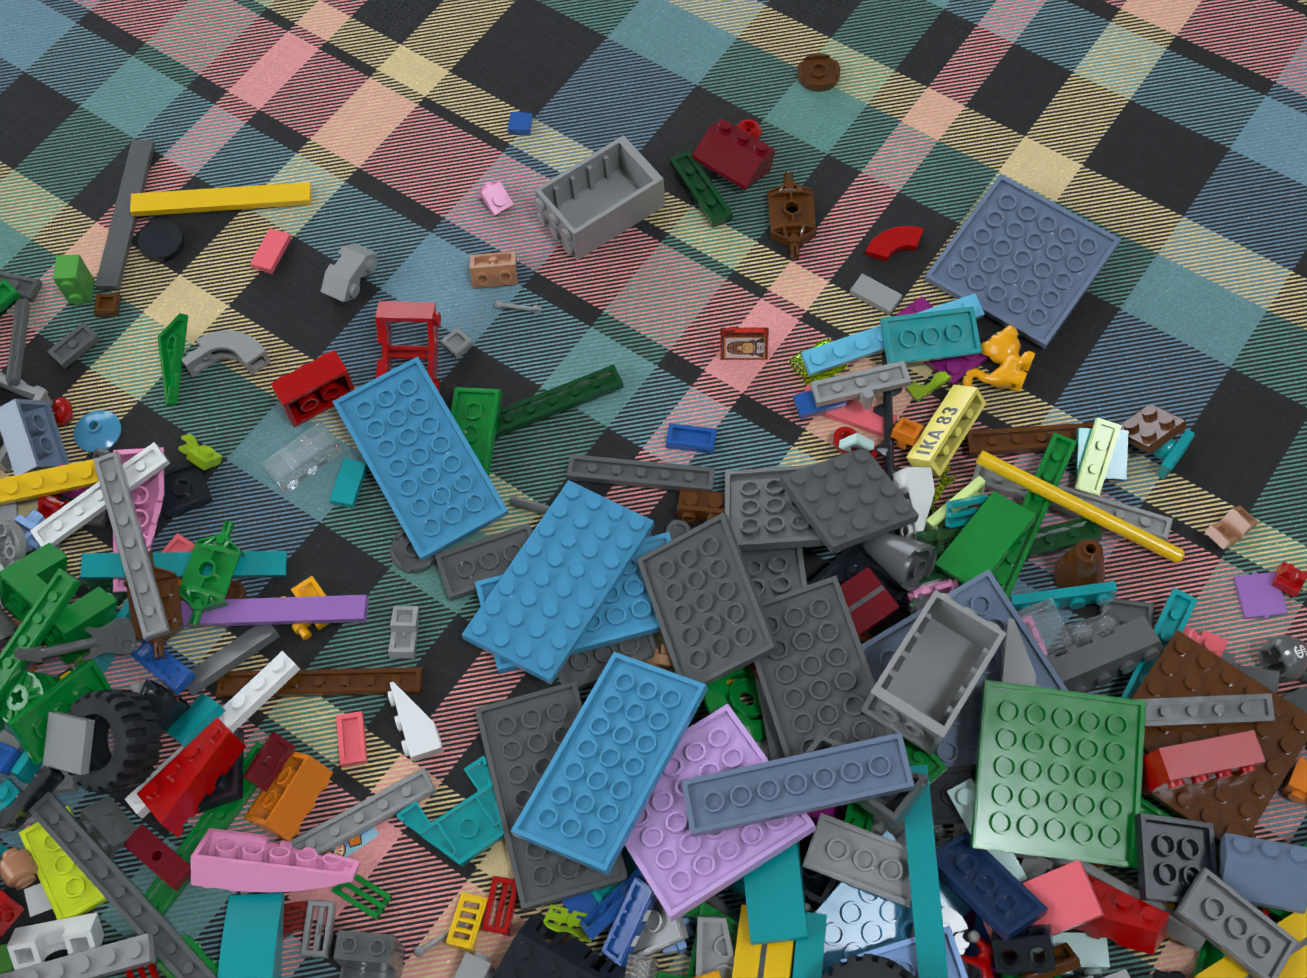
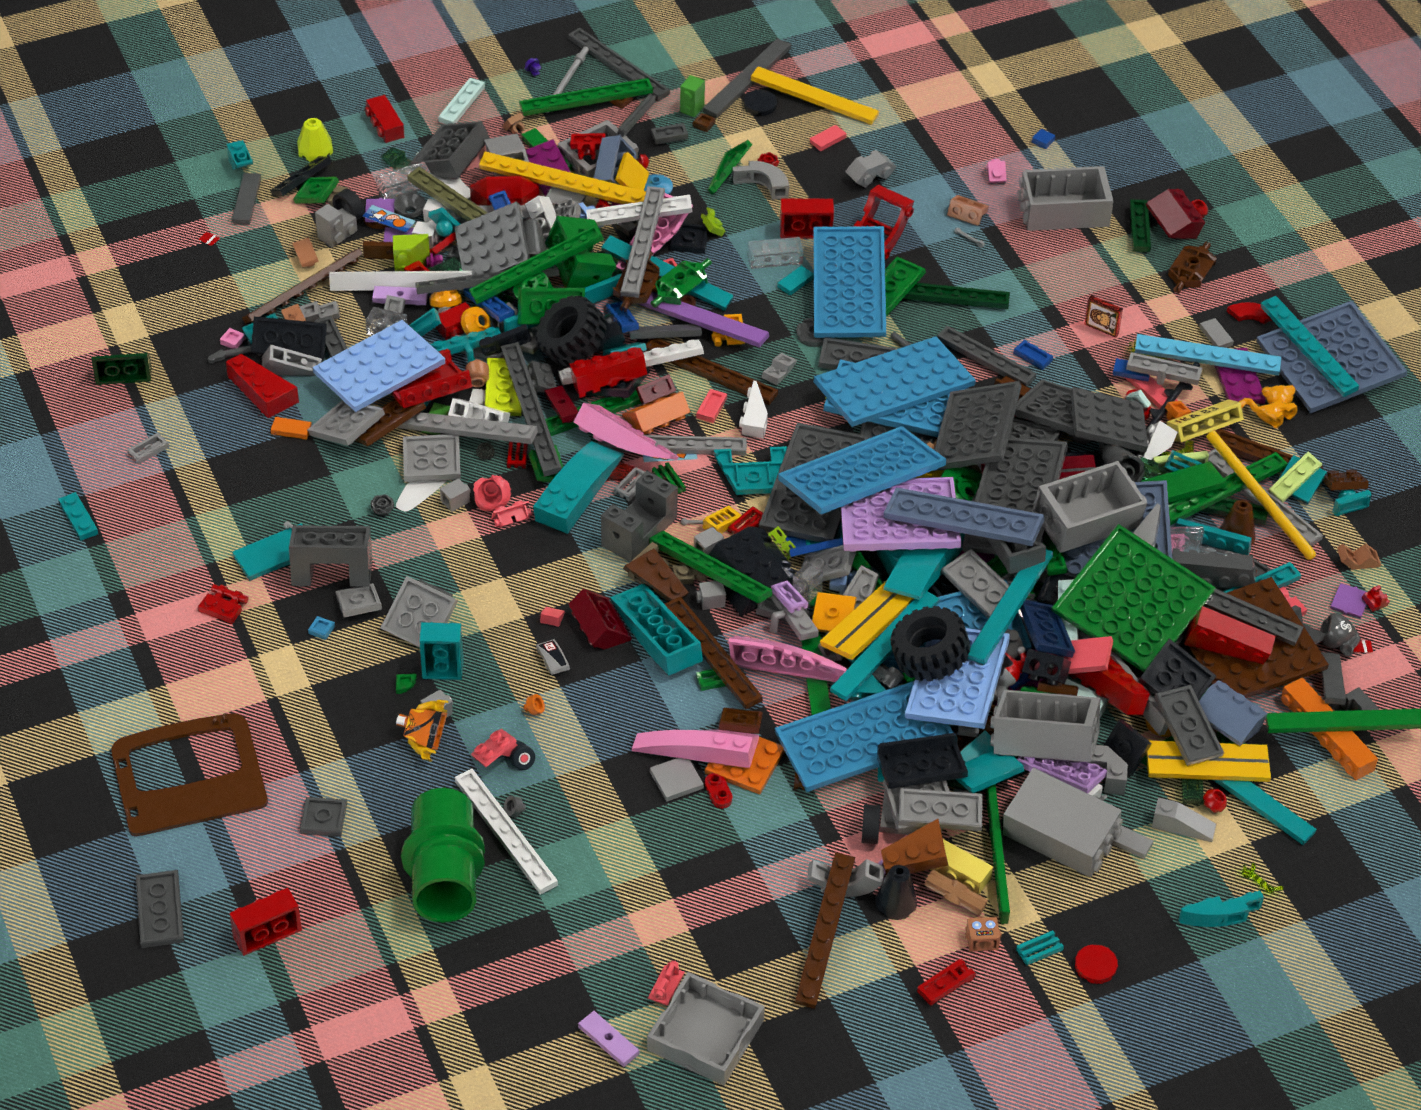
camera: 25 degrees right, 15 degrees down
dark grey piece [14,617,136,663] -> none
light grey tile [43,712,95,775] -> none
light grey tile [440,327,474,359] -> none
blue plate [601,876,657,966] -> none
reddish brown tile [797,53,841,92] -> none
teal tile [880,306,982,364] -> none
lime piece [907,371,952,403] -> none
none -> yellow tile [615,152,649,191]
none -> red plate [758,152,779,167]
none -> teal plate [1261,296,1359,397]

